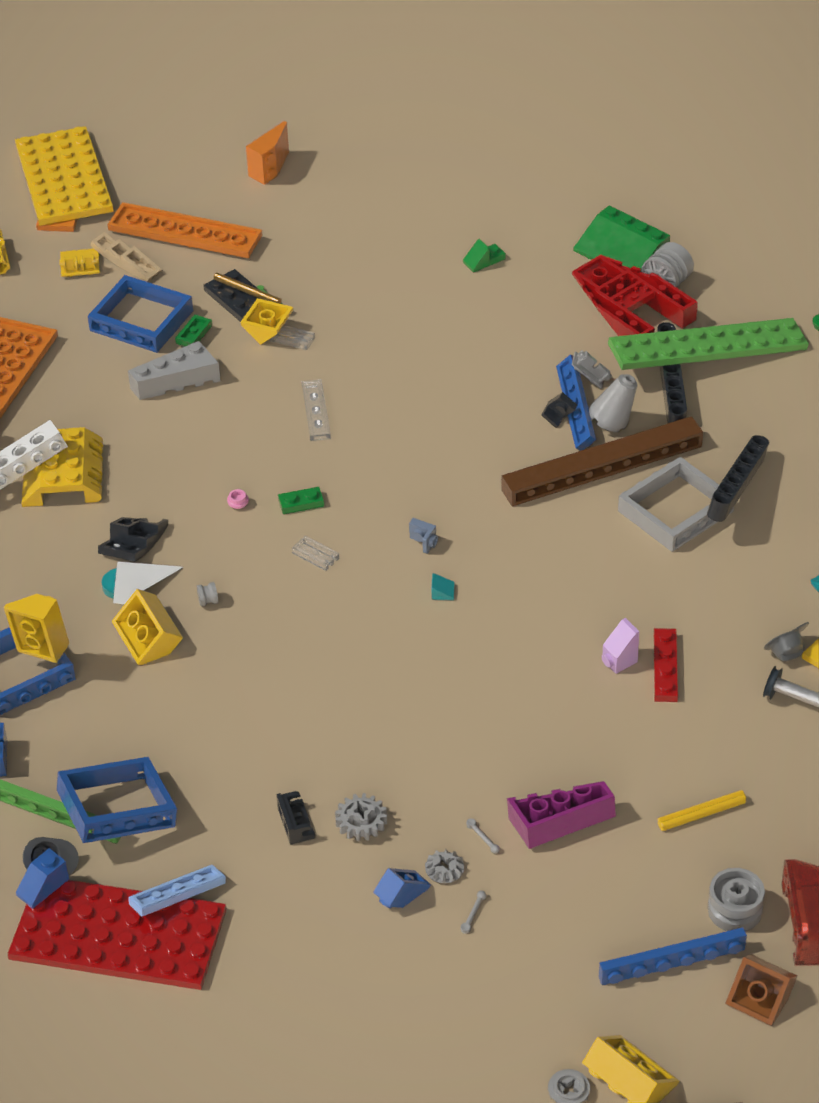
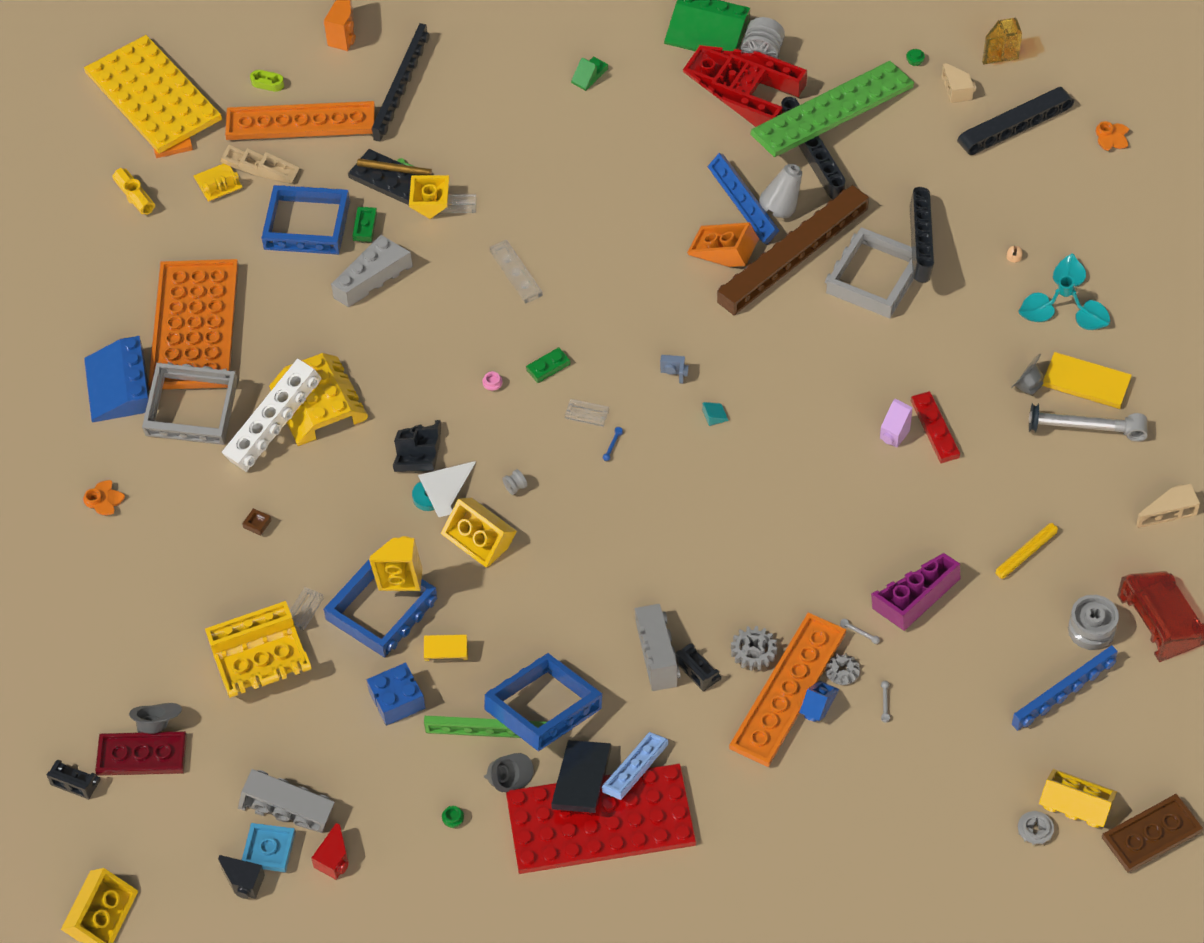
camera: 20 degrees left, 10 degrees up
blue slope [16,848,69,909] -> none
black bracket [541,392,578,427] -> none
light grey hinge [572,350,612,389] -> none
dark orange slope [725,954,798,1026] -> none
none -> lime beam [250,70,284,92]
none -> black plate [372,23,430,142]
none -> yellow hinge [424,635,468,661]
none -> black tile [551,740,611,813]
none -> blue hinge [603,427,623,461]
none -> light grey wedge [635,604,680,691]
none -> orange slope [687,222,759,267]
none -> orange plate [729,612,846,767]

